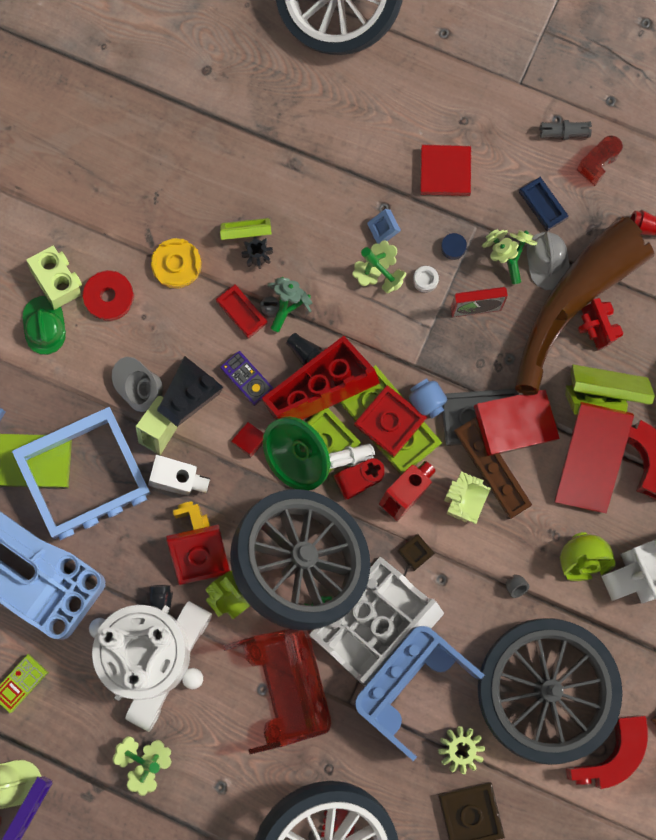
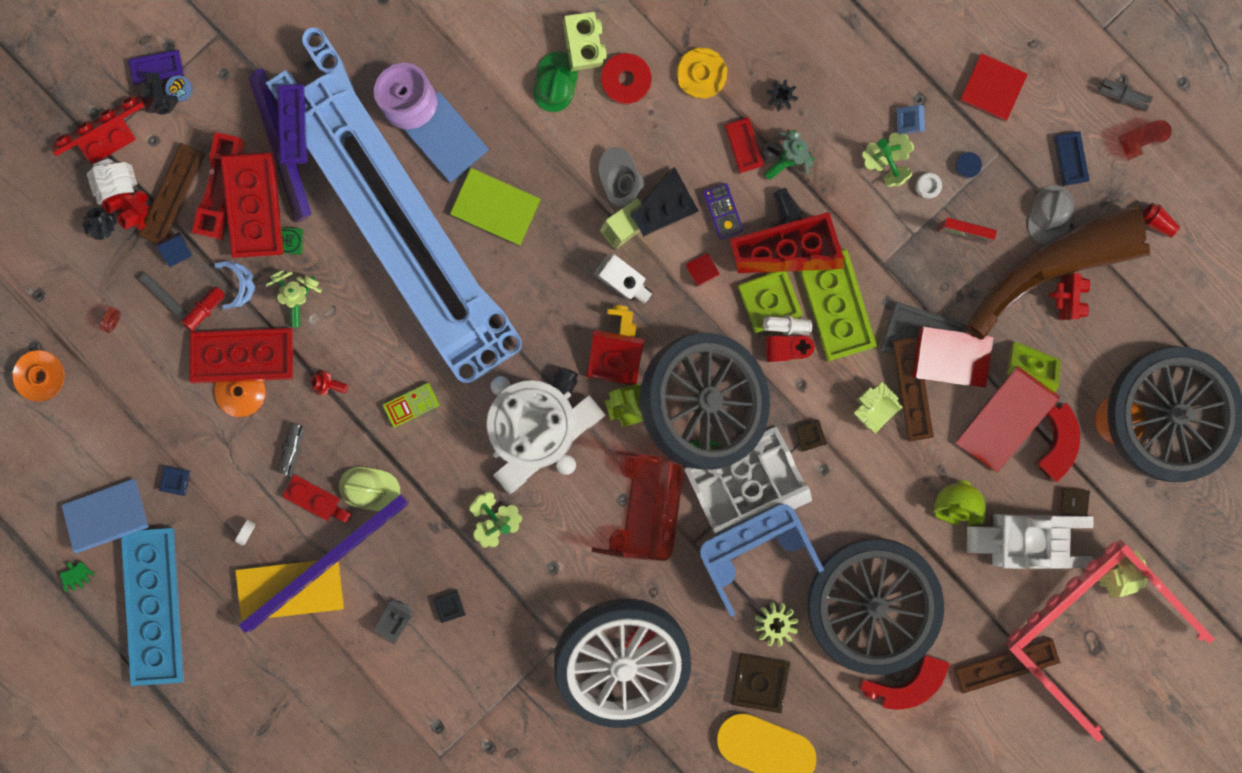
camera: 20 degrees right, 10 degrees up
light blue window [12,407,150,541] -> none
lime tile [220,218,272,240] -> none
green dish [263,416,330,491] -> none
red tile [354,385,427,458] -> none
red torso [379,461,436,522] -> none
medium blue head [409,379,447,419] -> none
yellowish green plant [482,229,538,285] -> none
dark grey hinge [506,574,529,598] -> none
lime tile [570,364,655,405] -> none

